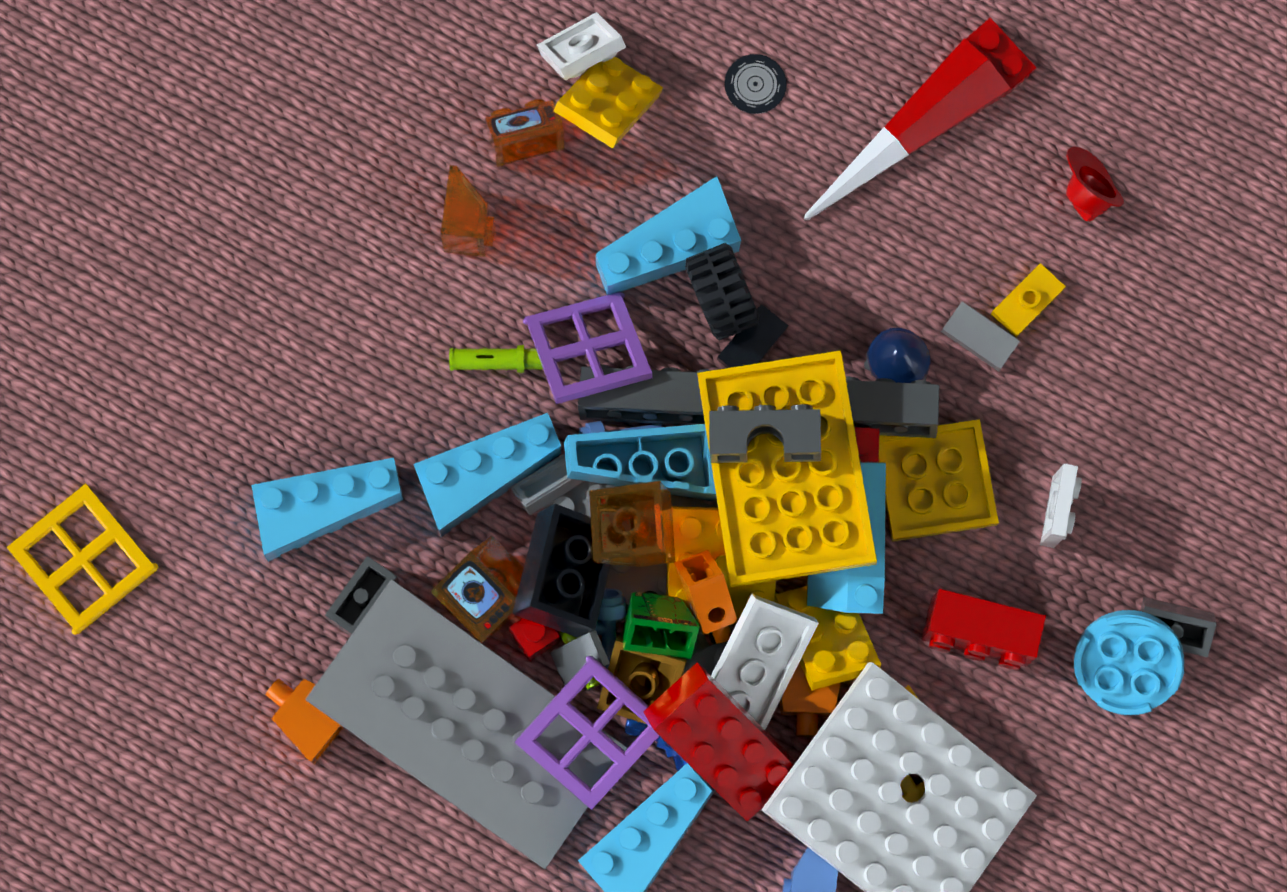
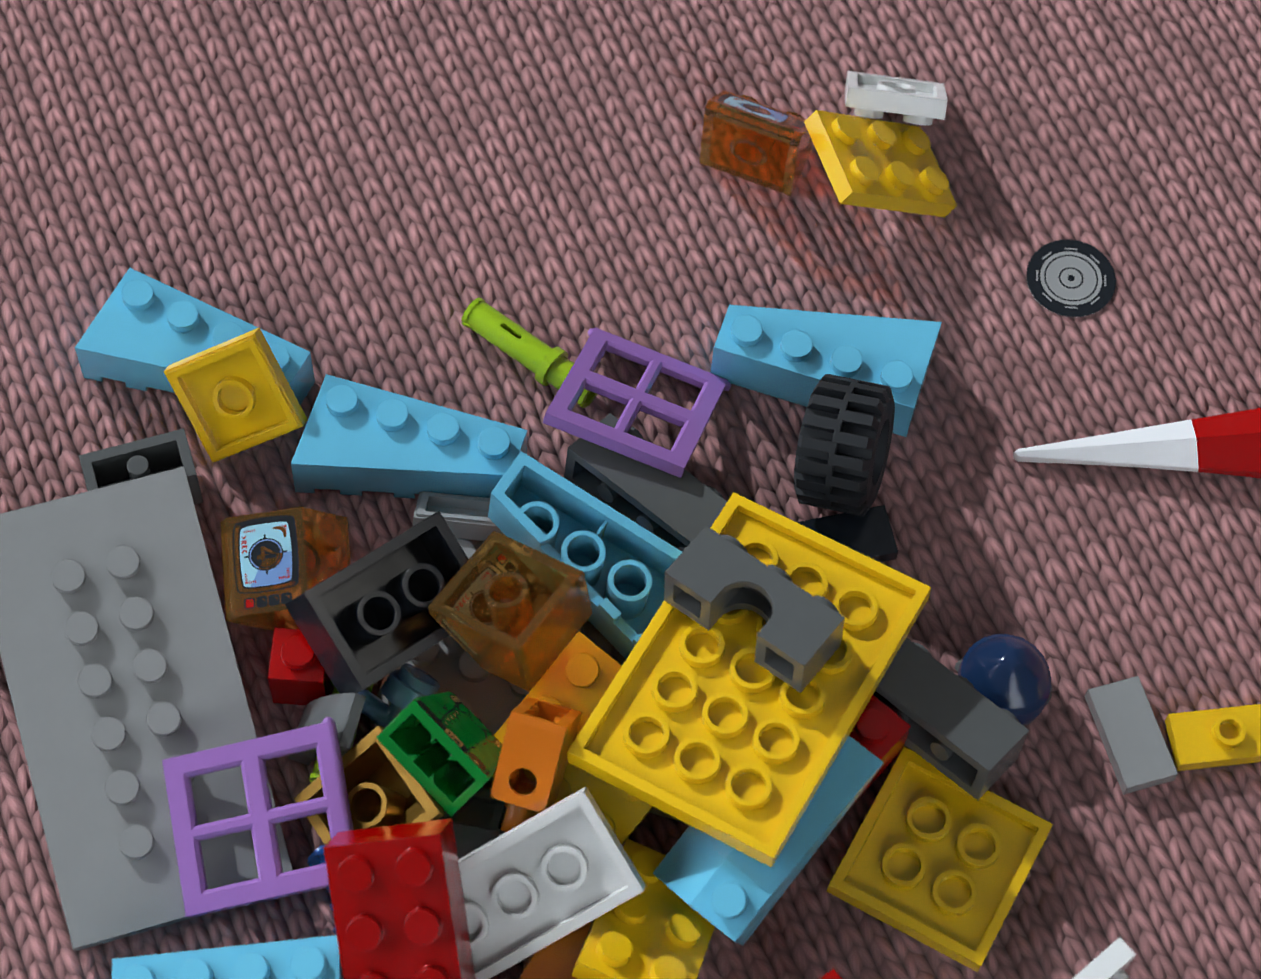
camera: 40 degrees right, 15 degrees down
clear orange slope [441,165,496,257] -> none
none -> yellow tile [163,327,308,463]

